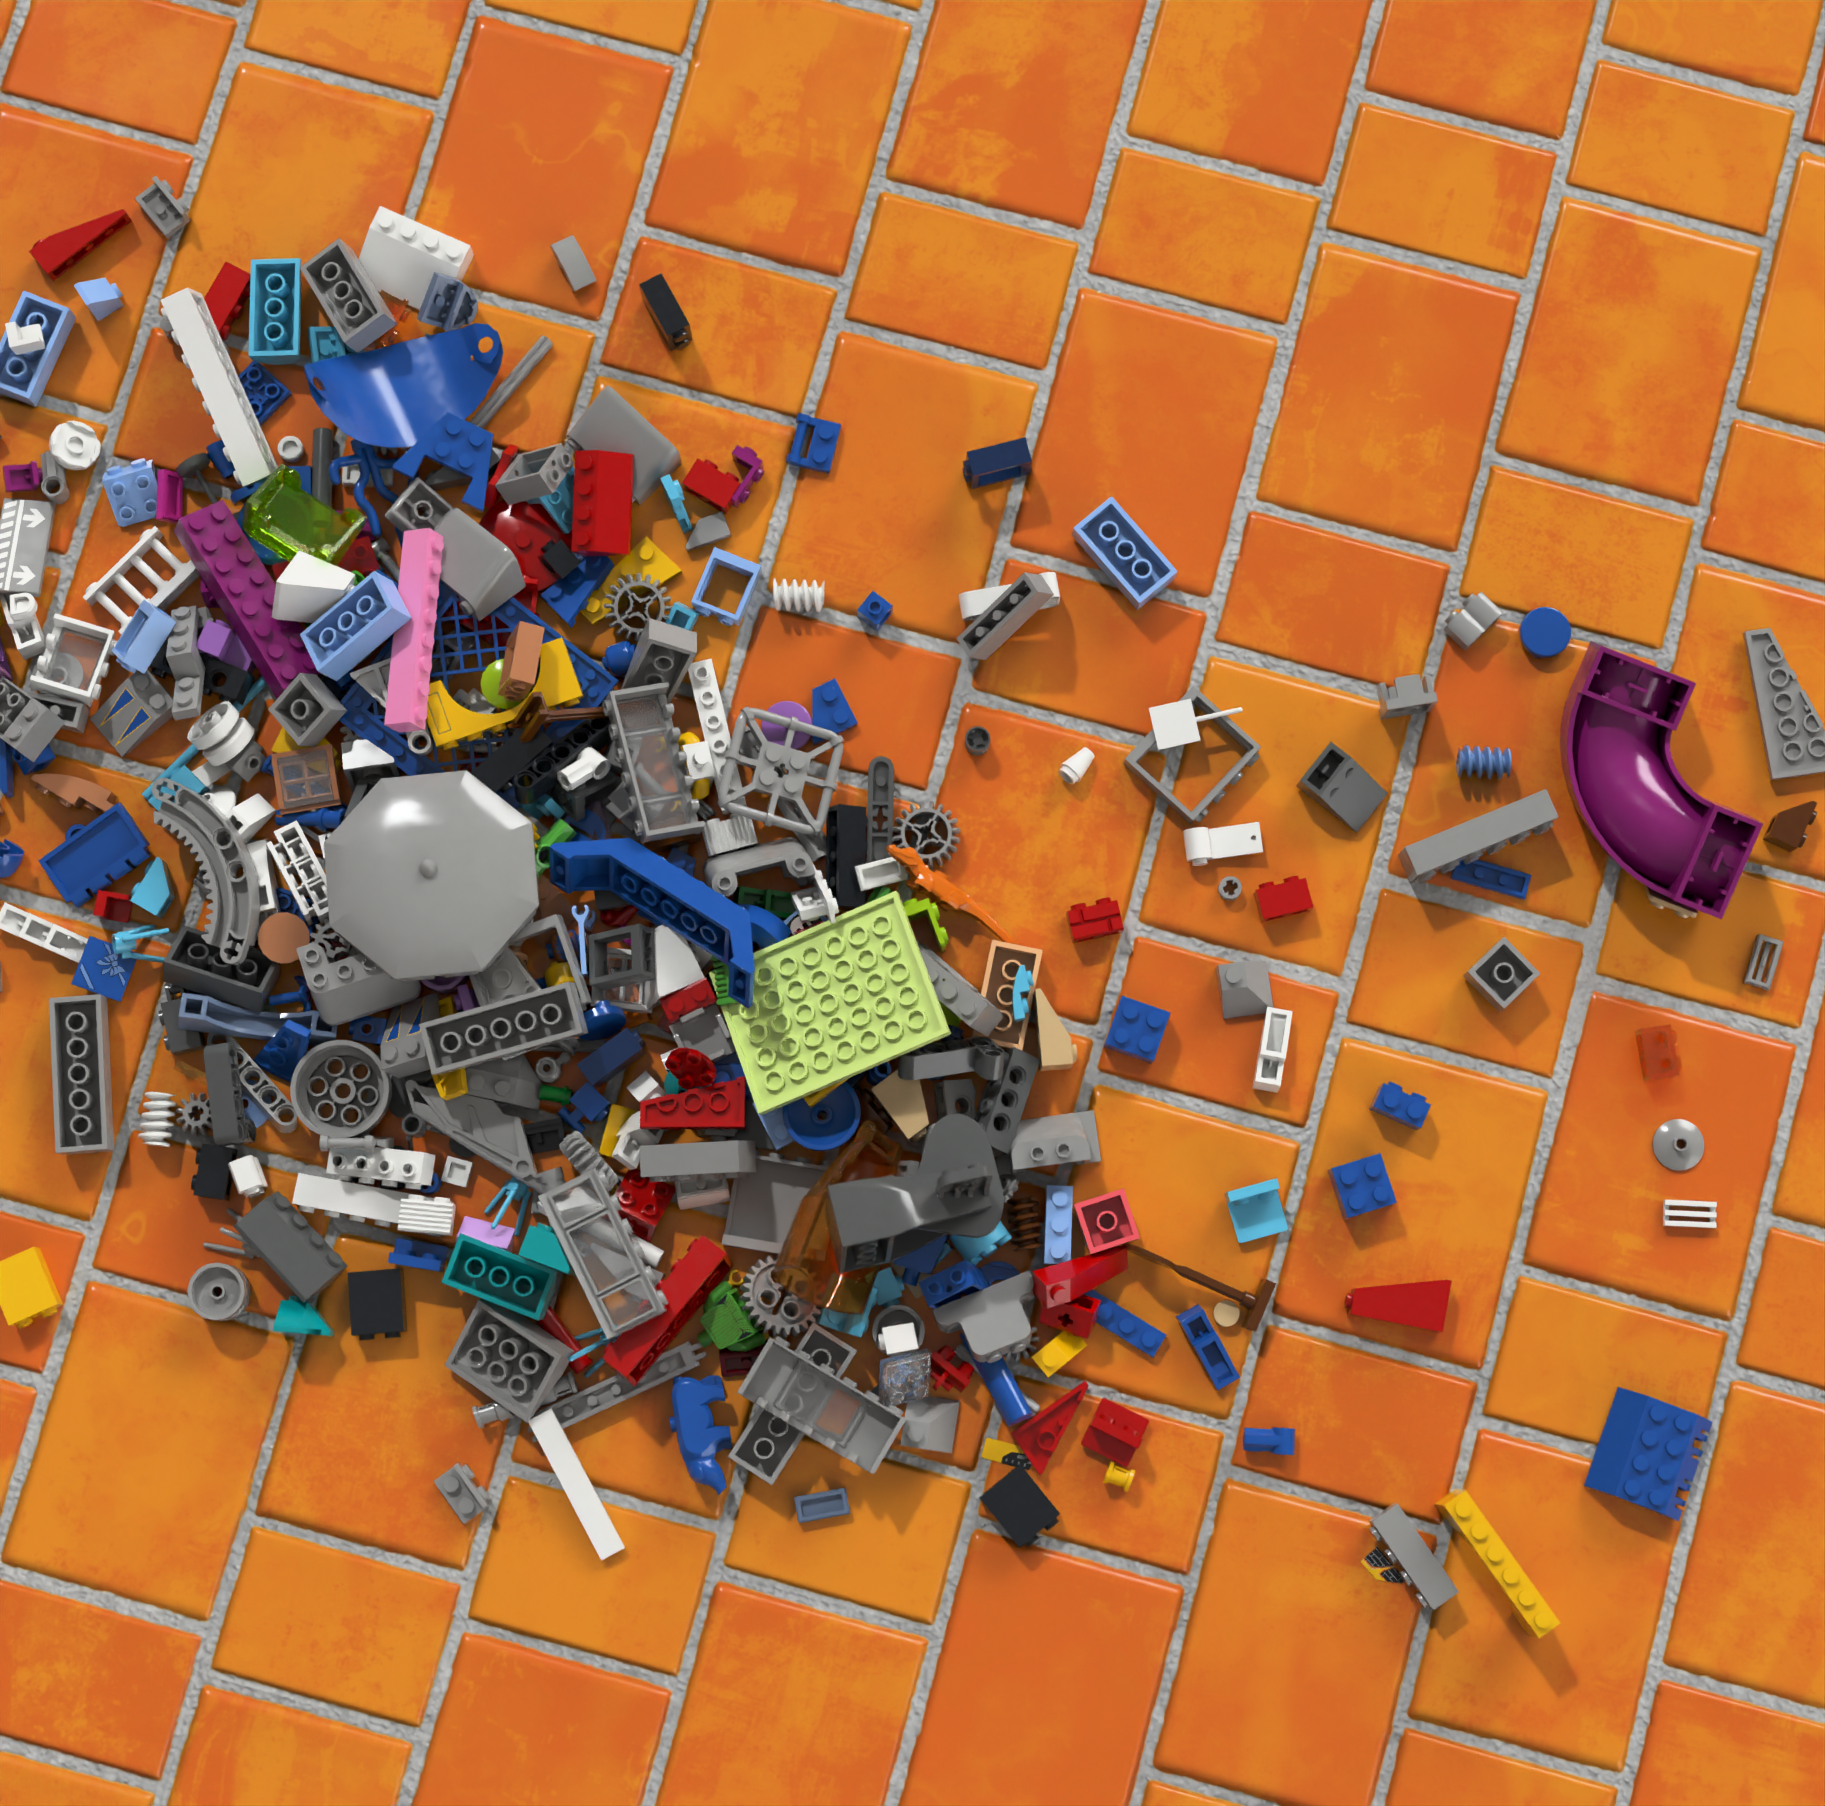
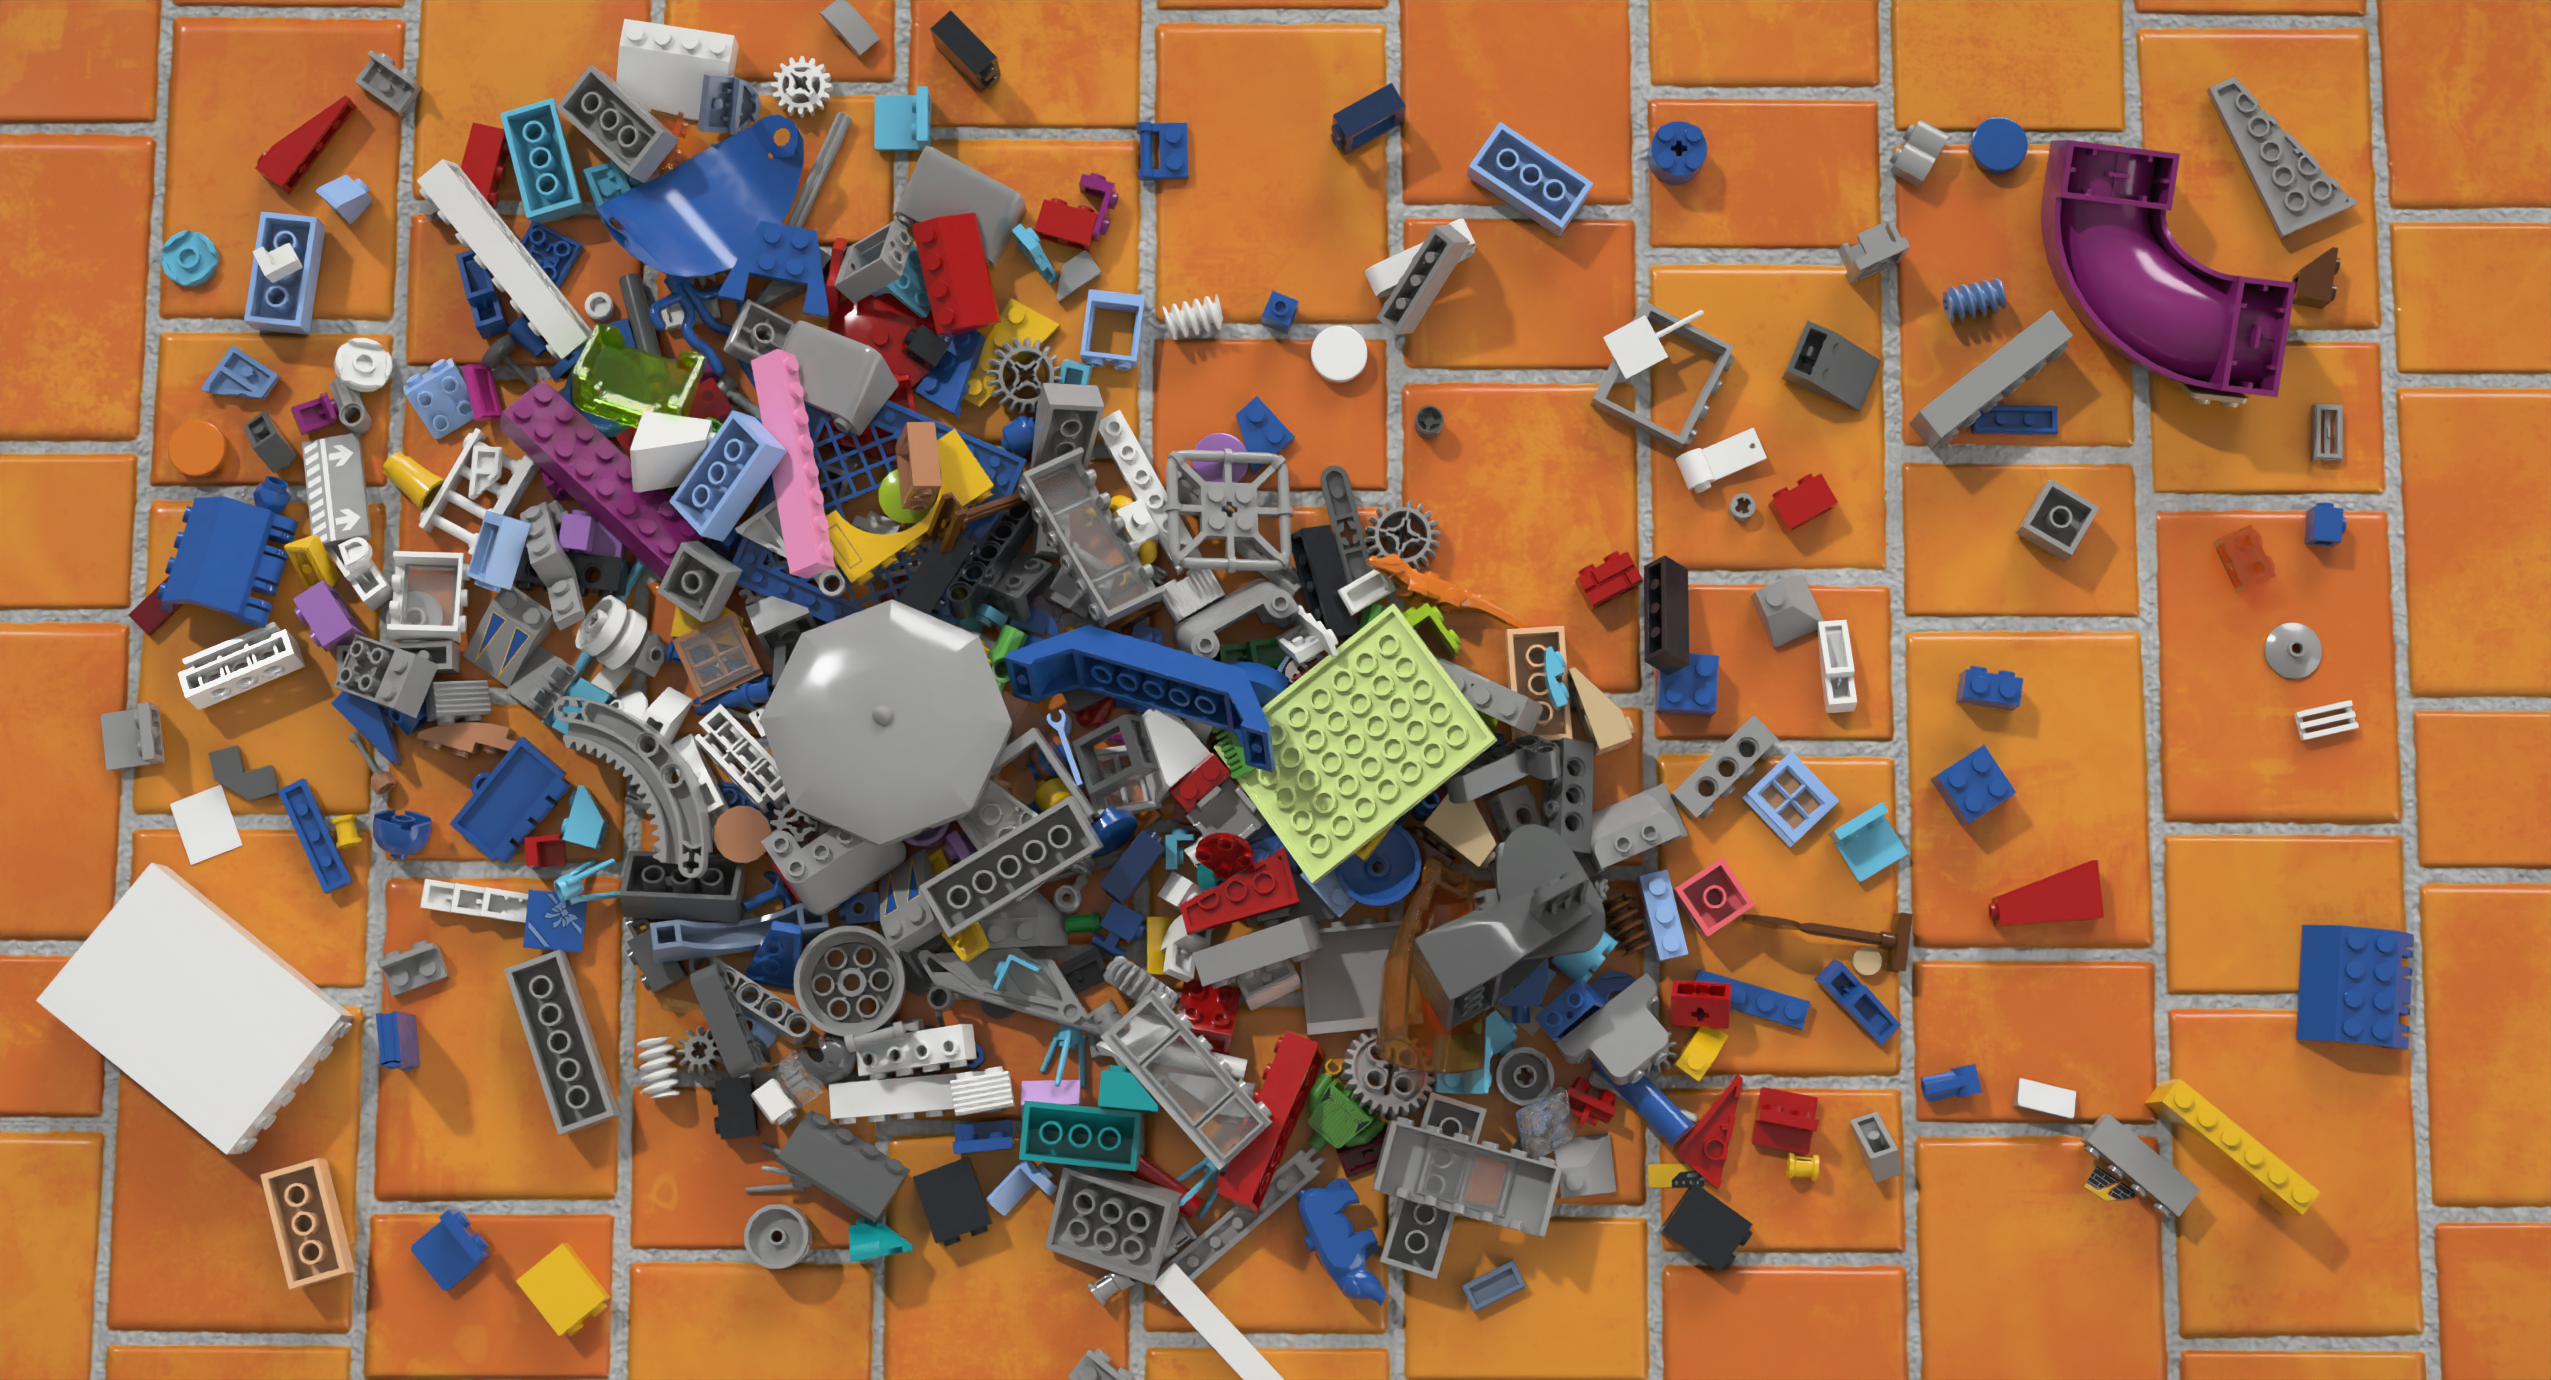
camera: 15 degrees left, 0 degrees up
white tile [441,1156,474,1188] -> none
white piece [557,747,611,791] -> none
white slope [878,1322,918,1355] -> none
red slope [1032,1245,1128,1308] -> none
white cone [1058,747,1095,785] -> none
none -> yellow plant [382,451,445,512]
none -> light grey brick [425,680,491,725]
none -> blue slope [456,250,509,339]
none -> white tile [468,446,504,499]
none -> light grey hinge [506,645,580,719]
none -> white gear [771,56,833,118]
none -> clear brick [772,1050,823,1109]
none -> dark grey helmet [798,1033,857,1085]
none -> medium azure bracket [874,86,931,151]
none -> light blue bracket [986,1160,1058,1216]
none -> medium azure bracket [993,953,1042,991]
none -> medium azure bracket [1165,829,1195,872]
none -> white tile [1311,326,1367,383]
none -> black brick [1644,555,1690,675]
none -> blue brick [1647,121,1707,185]
none -> light grey brick [1670,715,1778,821]
none -> light blue piece [1742,751,1839,848]
none -> light grey slope [1850,1111,1902,1183]
none -> slope [2013,1078,2076,1120]
none -> blue brick [2305,503,2347,547]

